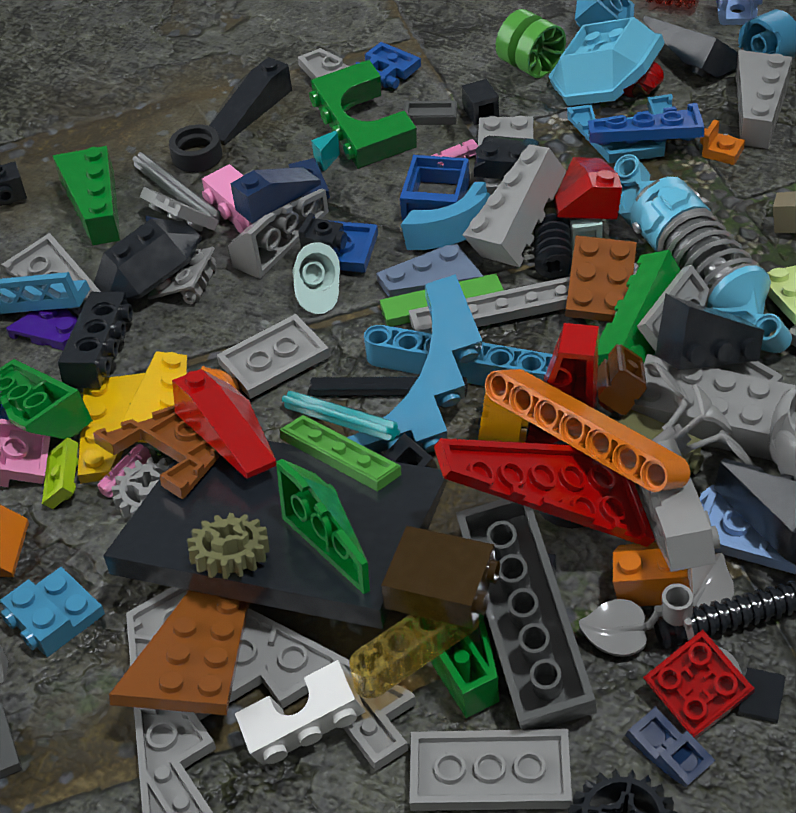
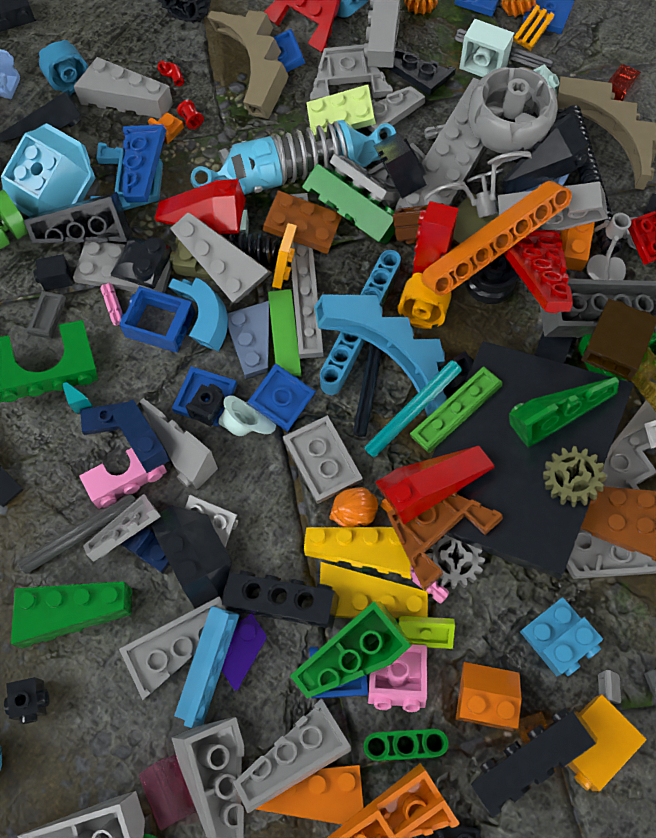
camera: 85 degrees left, 20 degrees up
black tyre [169,124,222,172] -> none
none -> black wedge [24,192,133,243]
none -> red bush [177,100,204,129]
none -> blue plate [247,364,316,432]
none -> light orange wing [272,223,297,289]

